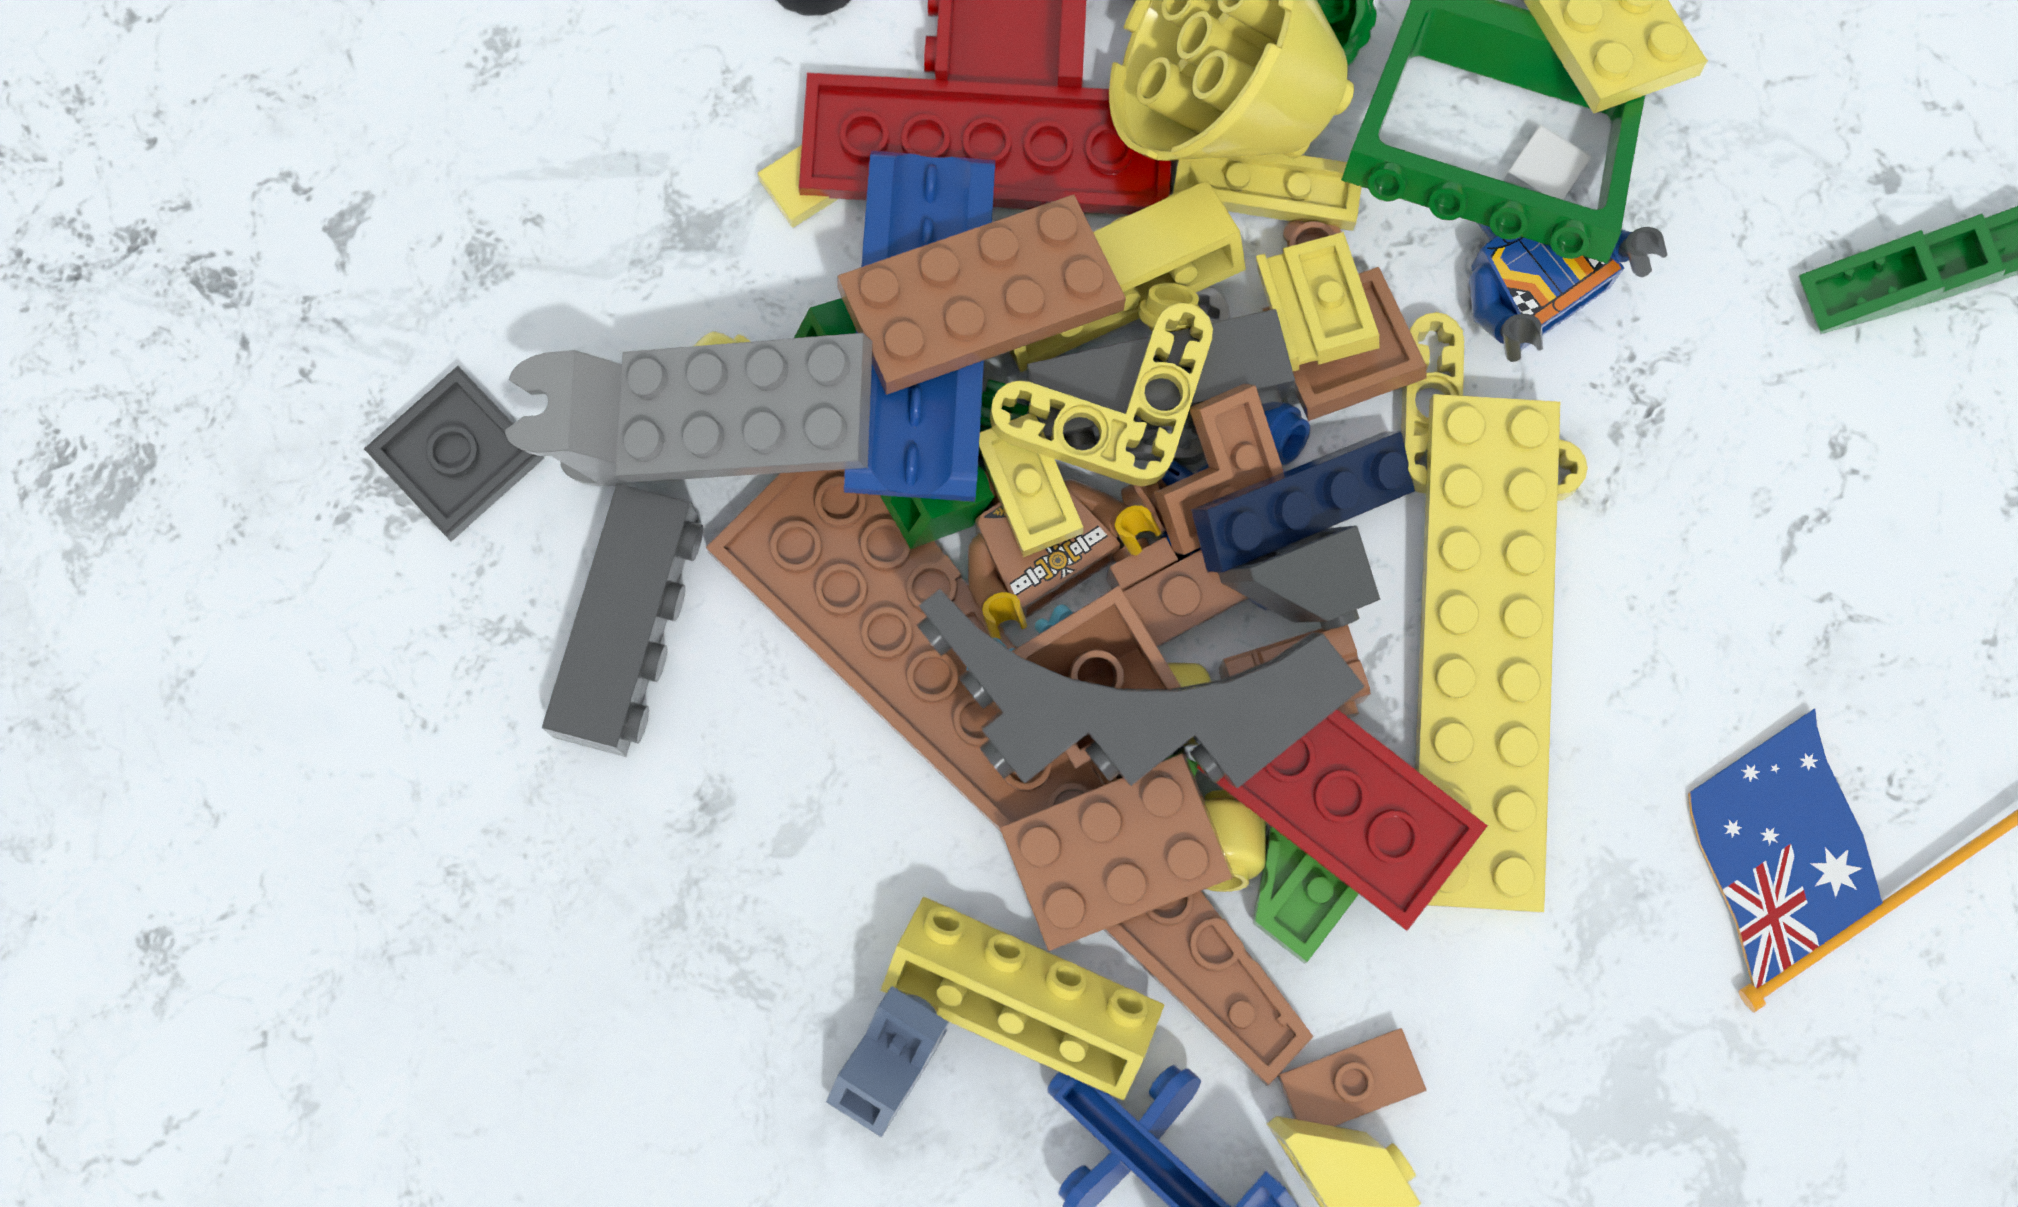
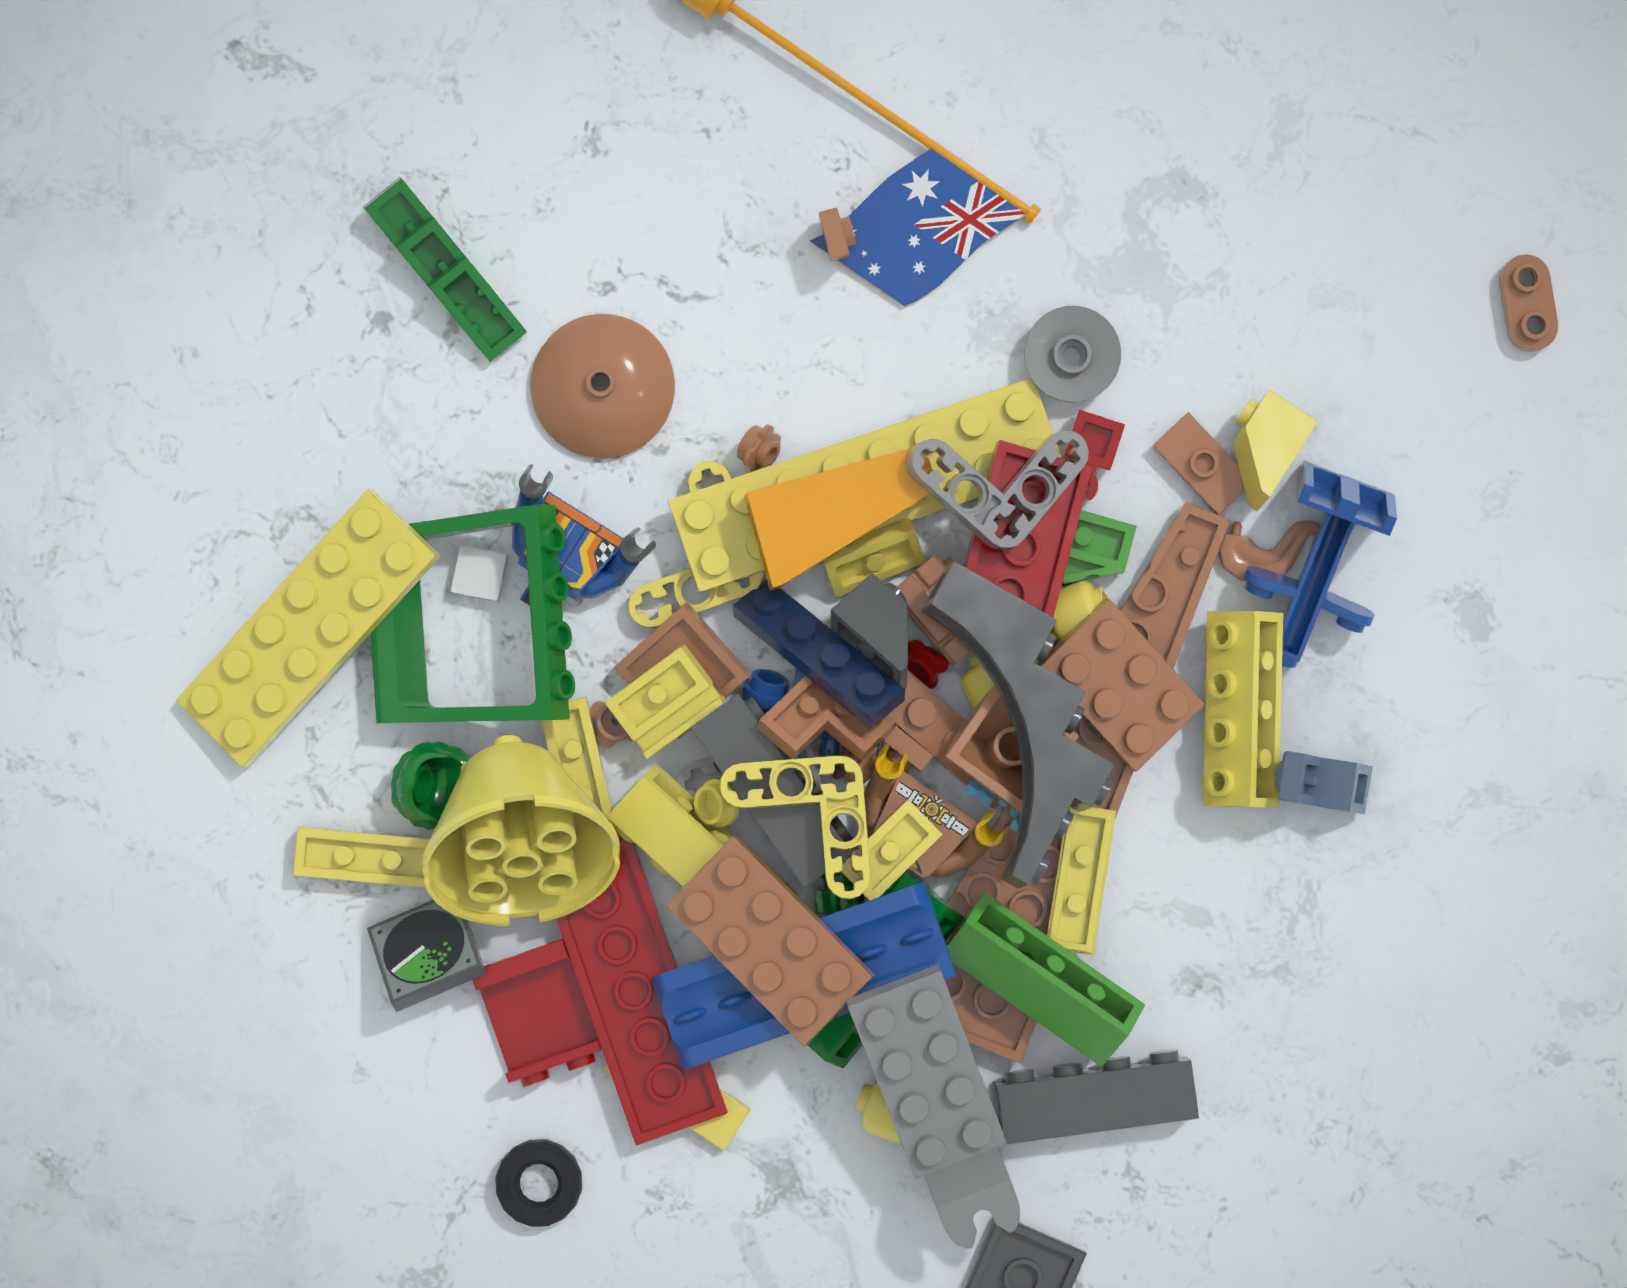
camera: 110 degrees left, 10 degrees up
none -> nougat dish [530,314,675,459]
none -> nougat plate [737,424,781,472]
none -> light orange slope [744,448,932,591]
none -> nougat plate [818,207,856,262]
none -> light yellow plate [823,517,926,598]
none -> light grey beam [906,430,1089,550]
none -> red plate [908,640,949,689]
none -> bright green brick [947,892,1145,1067]
none -> light grey dish [1024,306,1121,403]
none -> light yellow tile [1046,807,1116,956]
none -> red plate [1064,409,1125,500]
none -> nougat piece [1218,520,1319,582]

